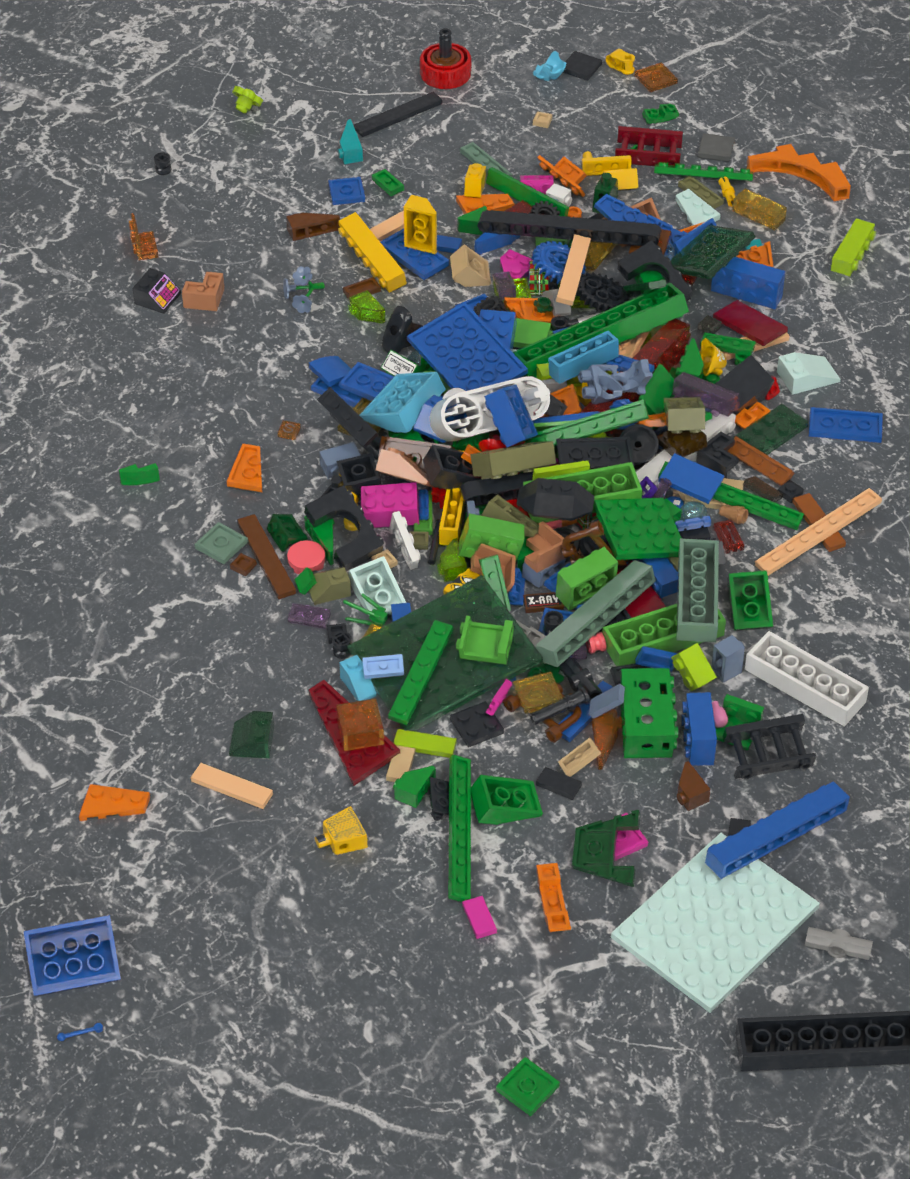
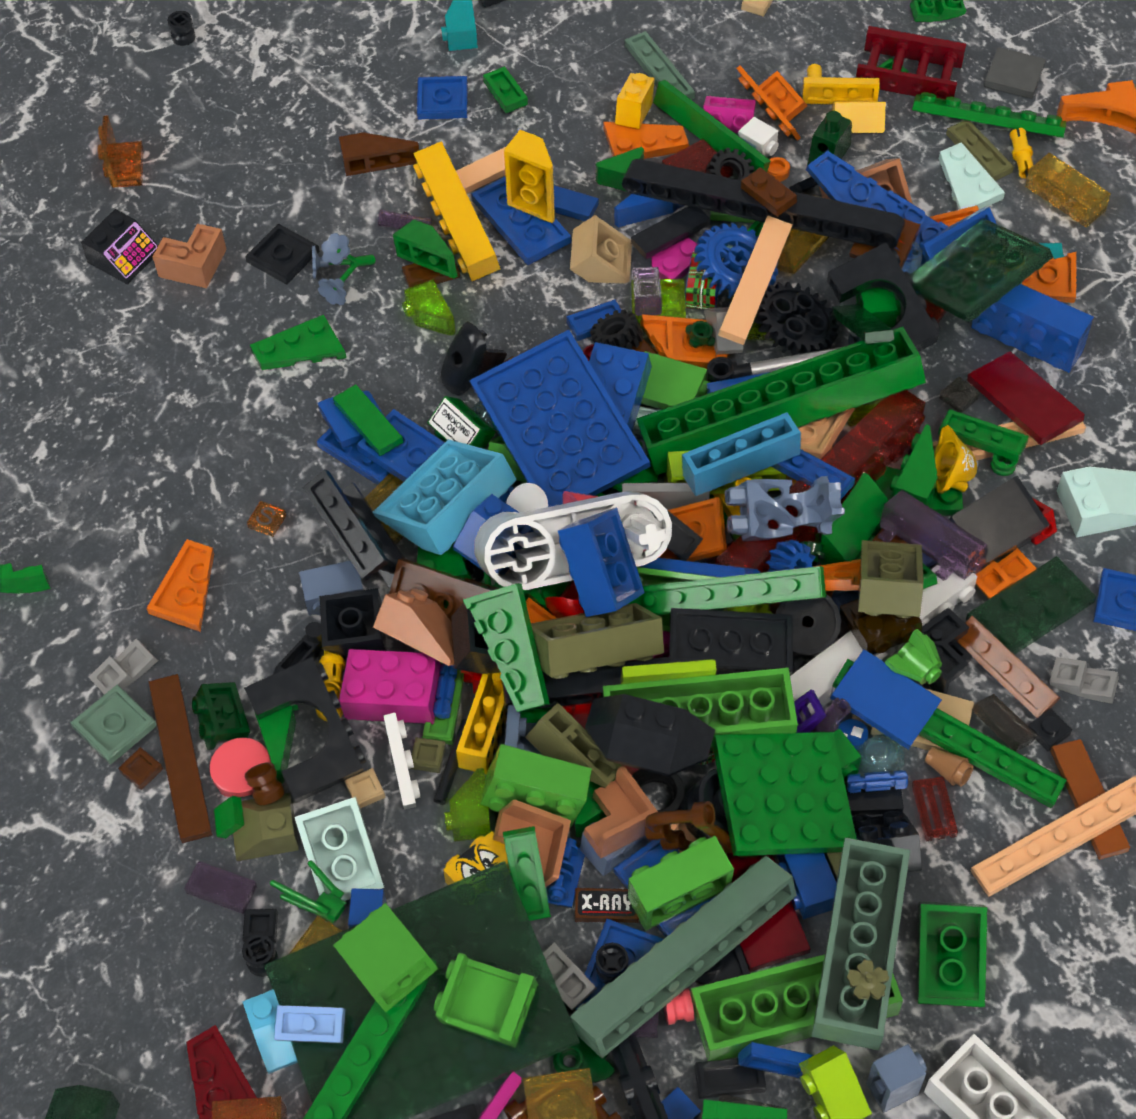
camera: 10 degrees right, 10 degrees up
none -> light grey slope [89,639,158,695]
none -> black tile [245,224,320,285]
none -> reddish brown wheel [245,762,285,806]
none -> green wing [250,315,346,370]
none -> green tile [333,384,403,456]
none -> bright green panel [333,903,438,1012]
none -> clear purple pin [378,209,432,229]
none -> green slope [393,219,457,279]
none -> wing [463,583,550,712]
none -> black tile [631,206,710,259]
none -> reddish brown plate [741,167,797,217]
none -> olive plant [846,959,889,1000]
none -> bright green brick [885,629,942,685]
none -> light grey slope [1049,657,1119,703]

